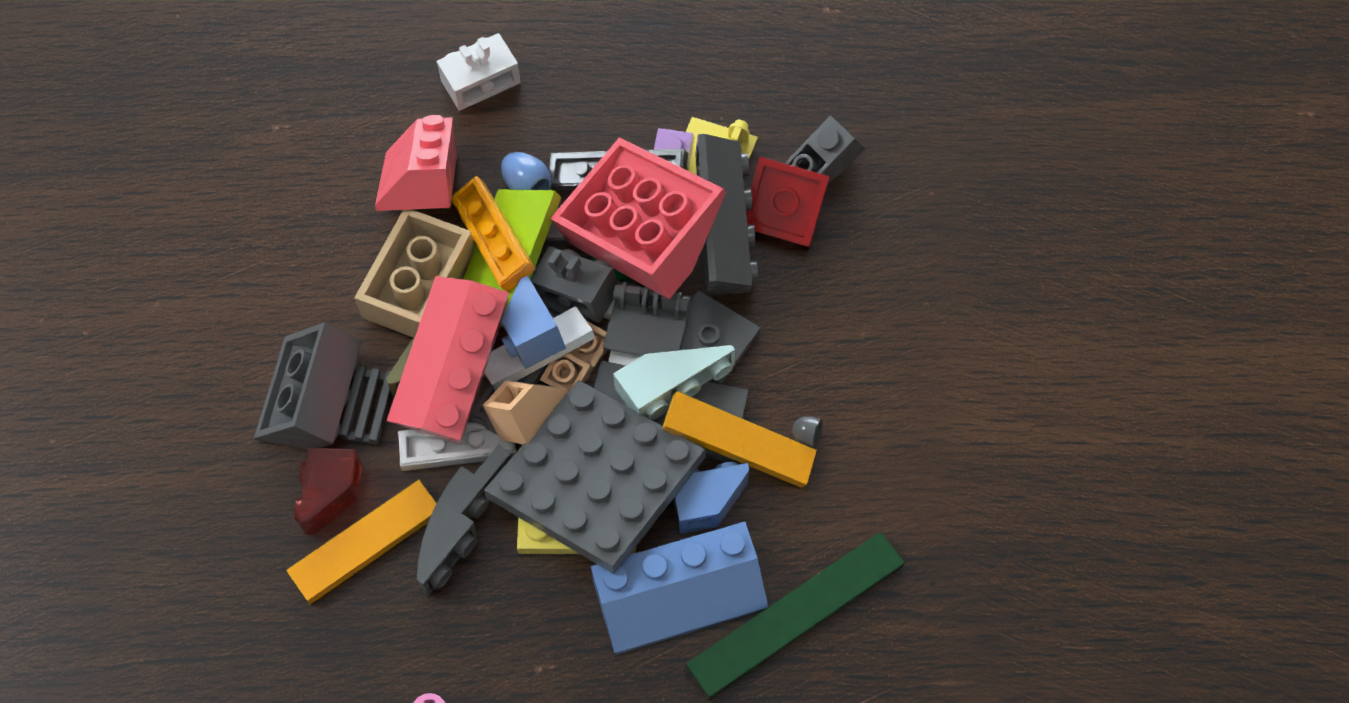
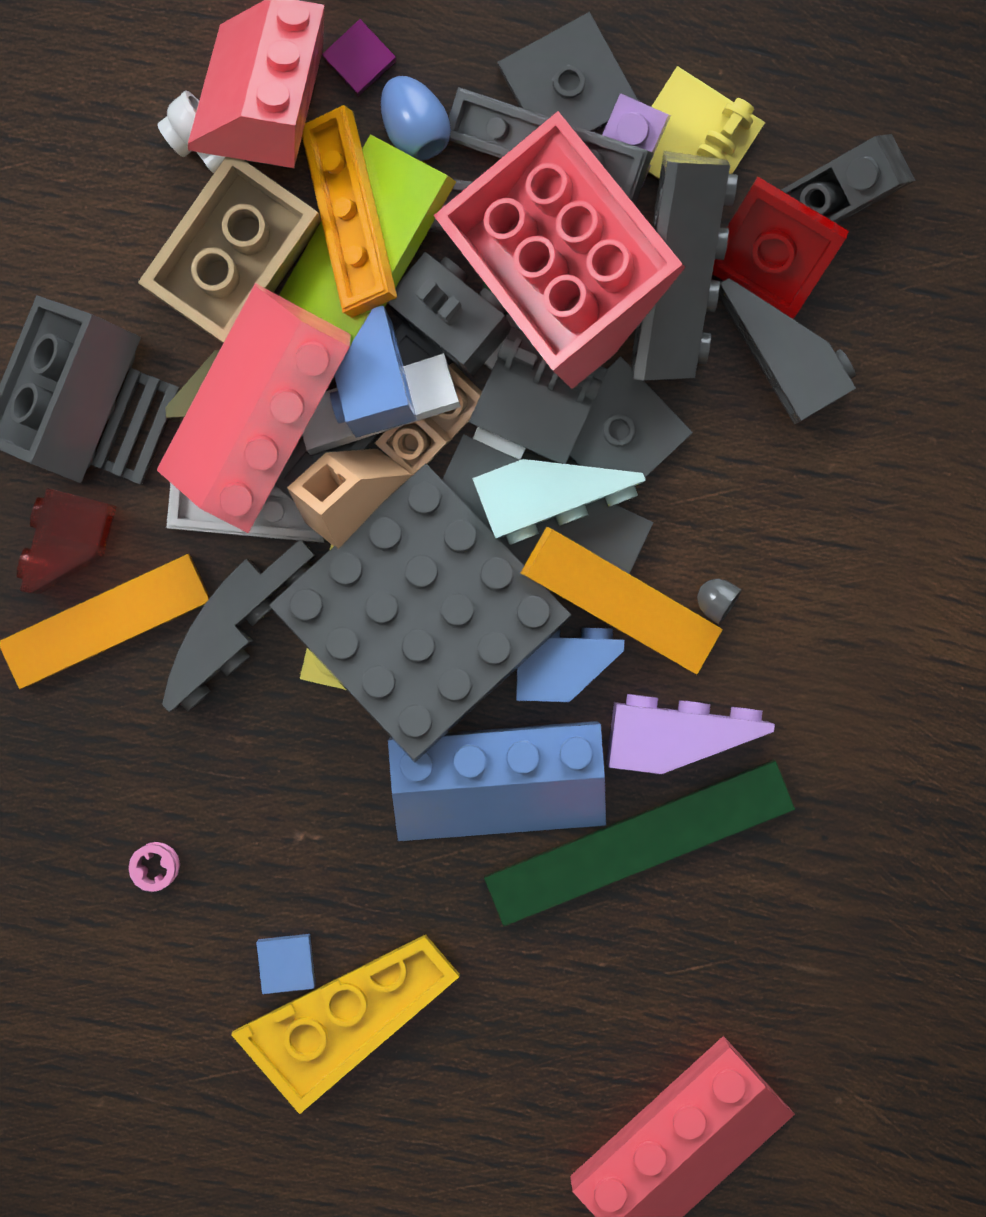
camera: 10 degrees right, 25 degrees up
none -> white piece [158,91,225,173]
none -> magenta tile [322,19,396,97]
none -> dark grey plate [498,12,638,132]
none -> lavender slope [606,694,775,774]
none -> dark grey slope [718,278,856,425]

